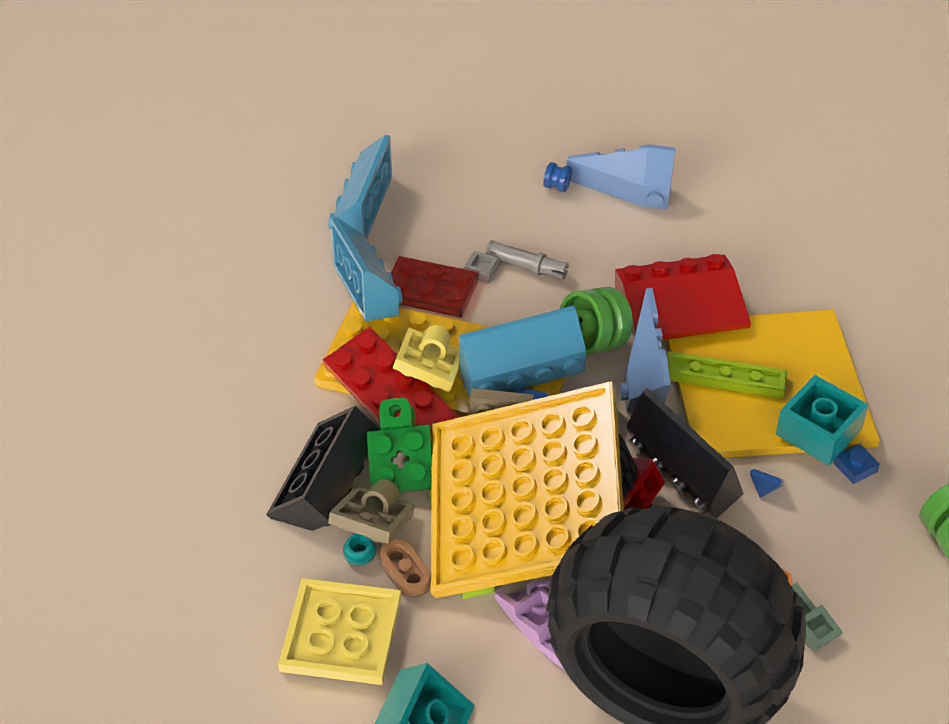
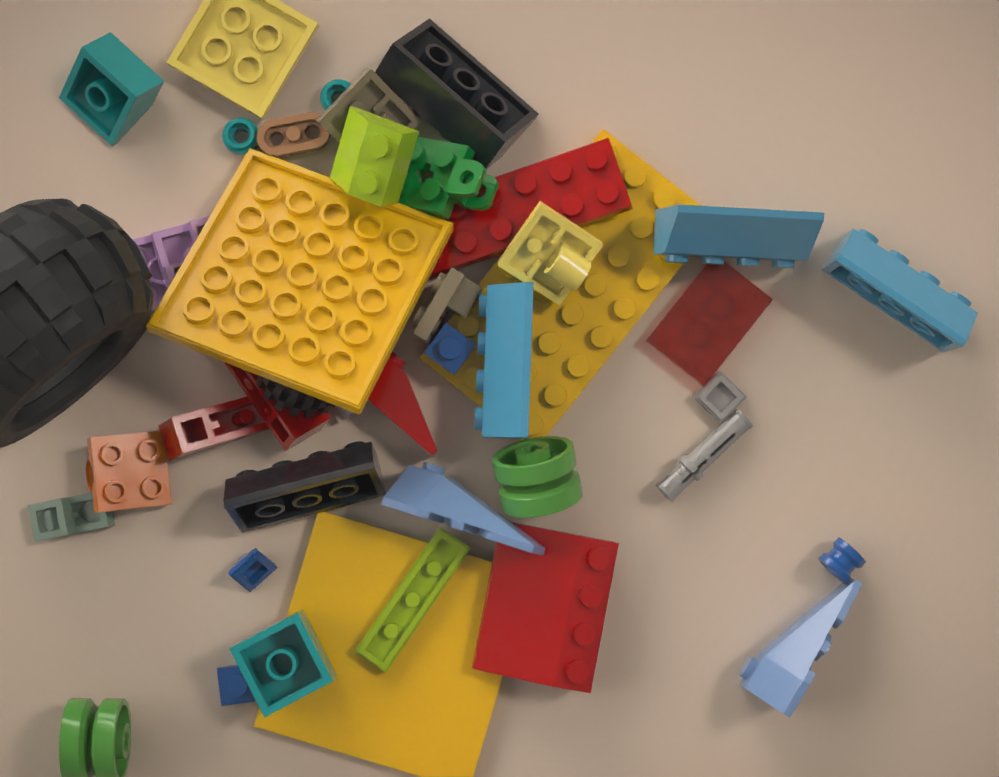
camera: 110 degrees right, 40 degrees up
none -> teal plate [222,117,258,155]
none -> lime slope [330,106,419,207]

